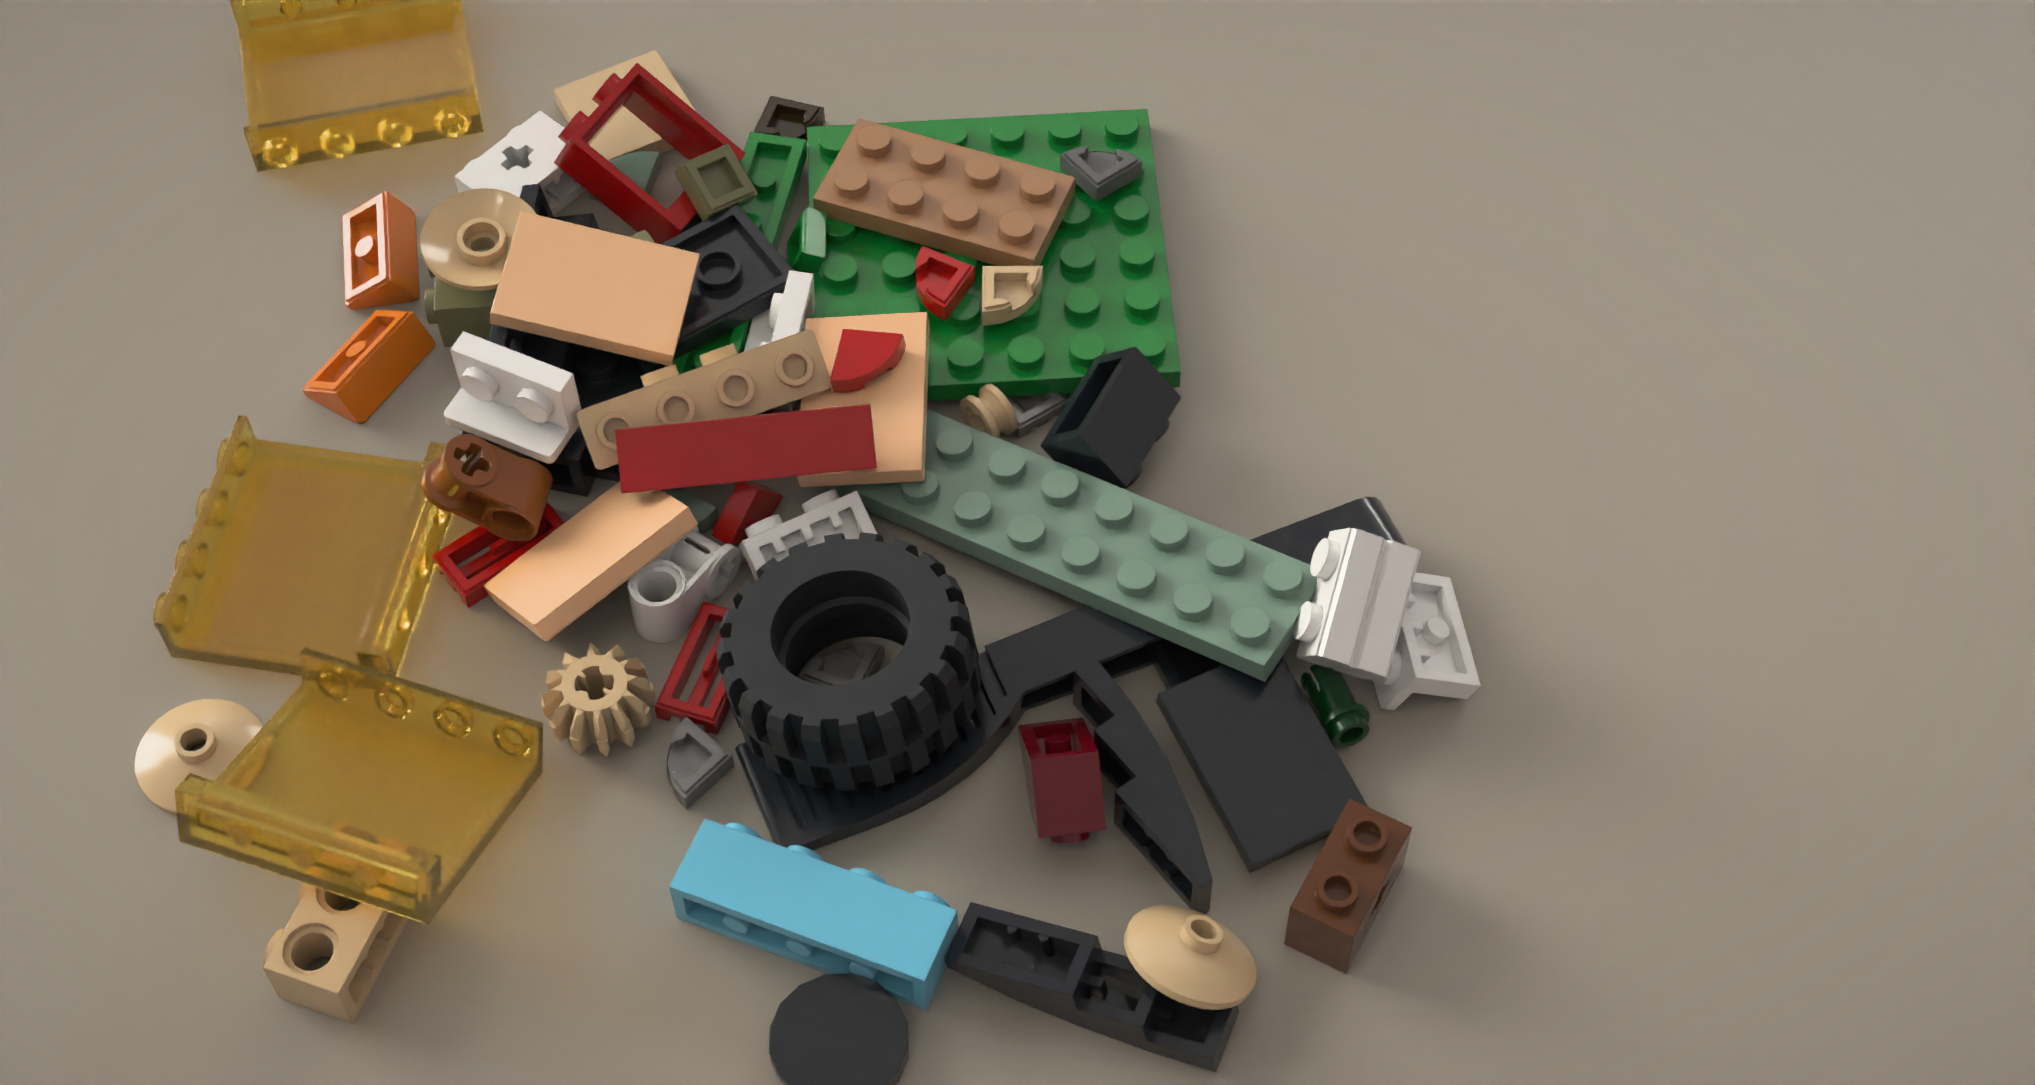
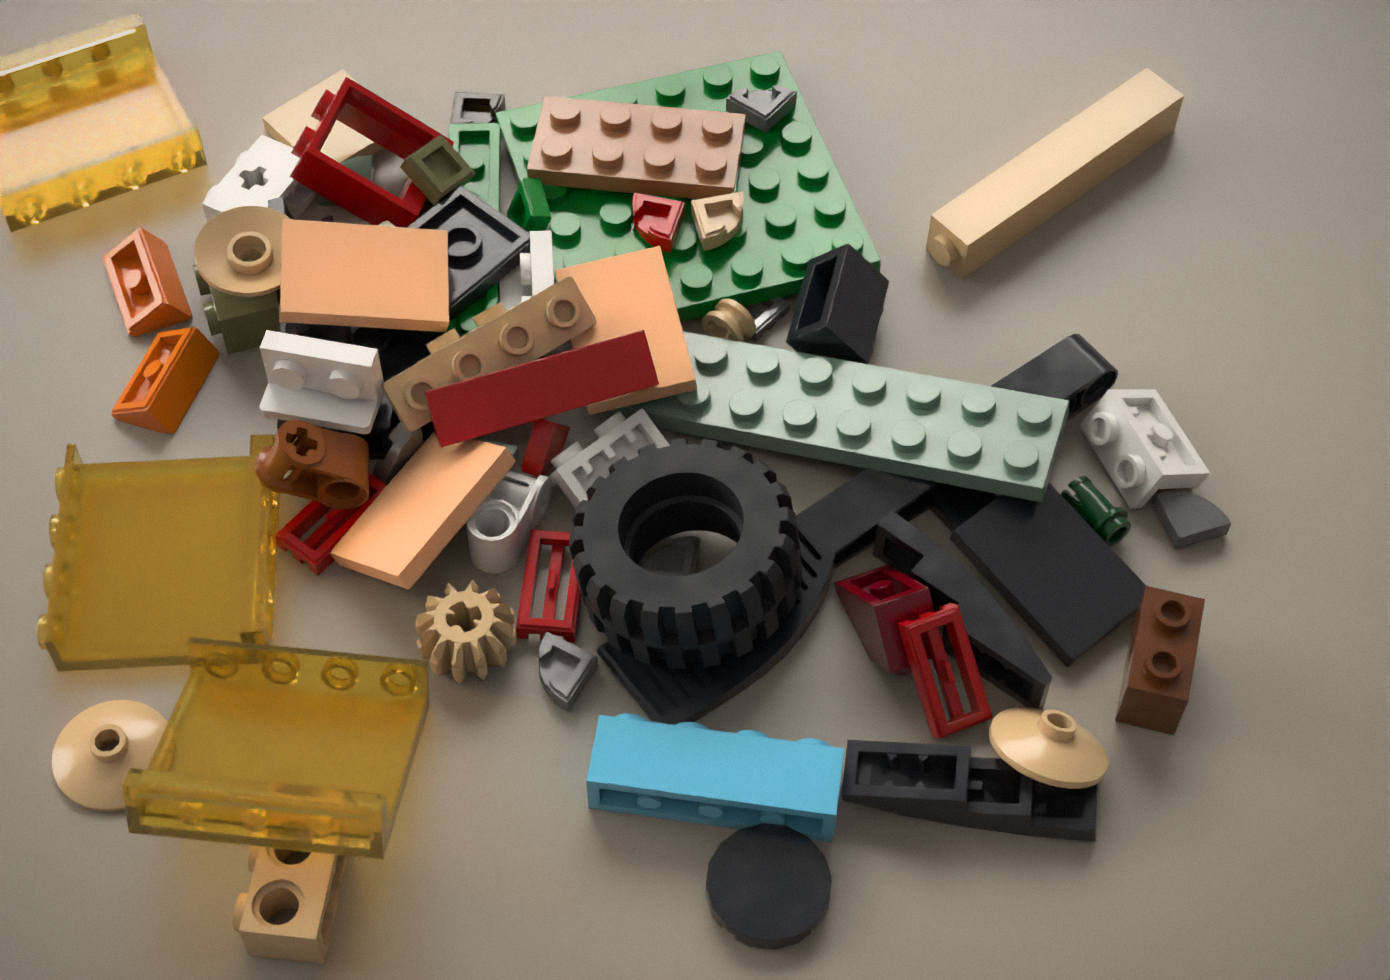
camera: 15 degrees left, 0 degrees up
red tile [830,329,906,393] -> none
white brick [1293,528,1421,680] -> none
none -> flat silver tile [373,422,424,485]
none -> red tile [897,603,993,739]
none -> tan brick [926,68,1184,279]
none -> dark grey tile [1152,491,1231,549]

